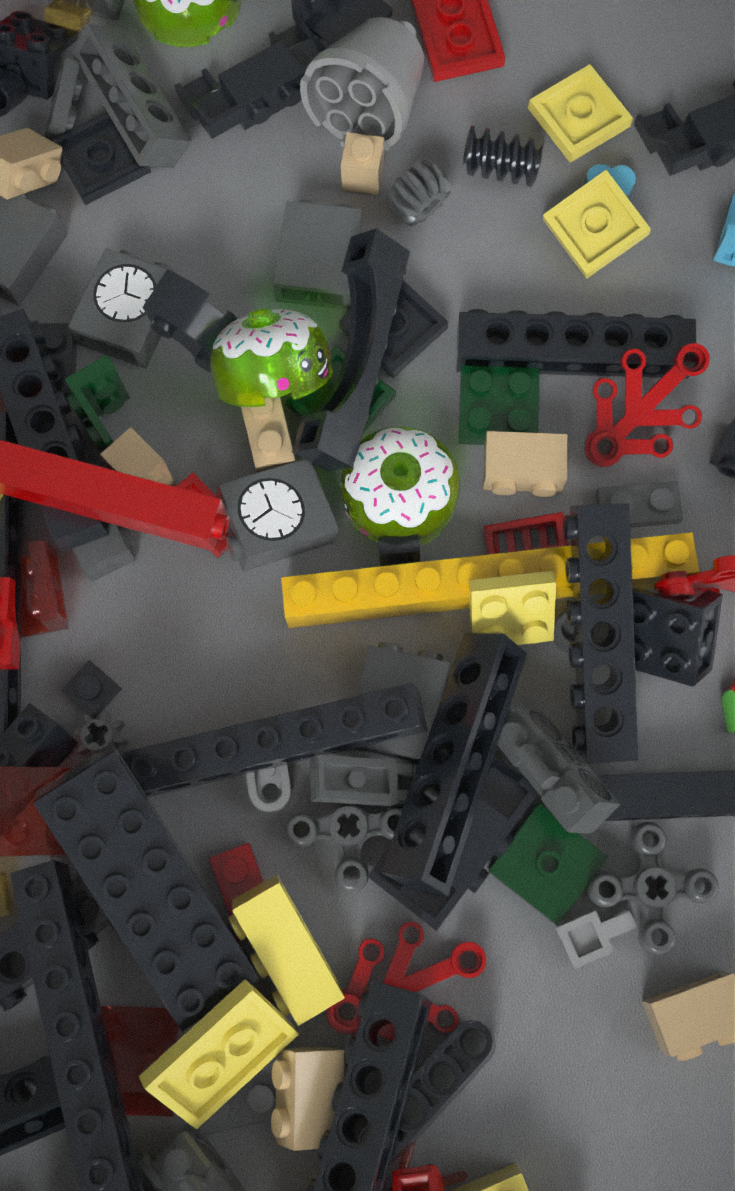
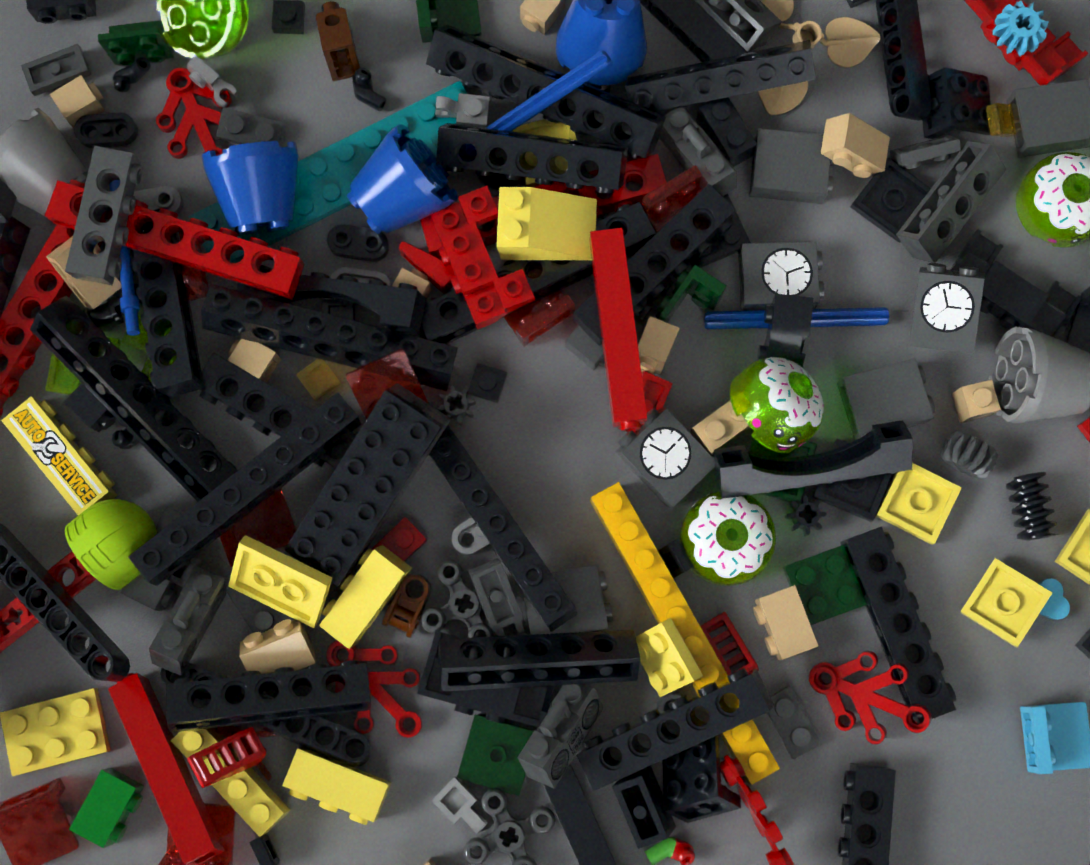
camera: 65 degrees right, 5 degrees up
none -> light yellow brick [282,747,392,825]
none -> reddish brown piece [382,574,432,638]
none -> black brick [612,765,676,849]
none -> blue axle [704,307,889,330]
none -> black gear [785,495,827,536]
none -> light yellow plate [876,463,962,545]
none -> brick [910,263,985,354]

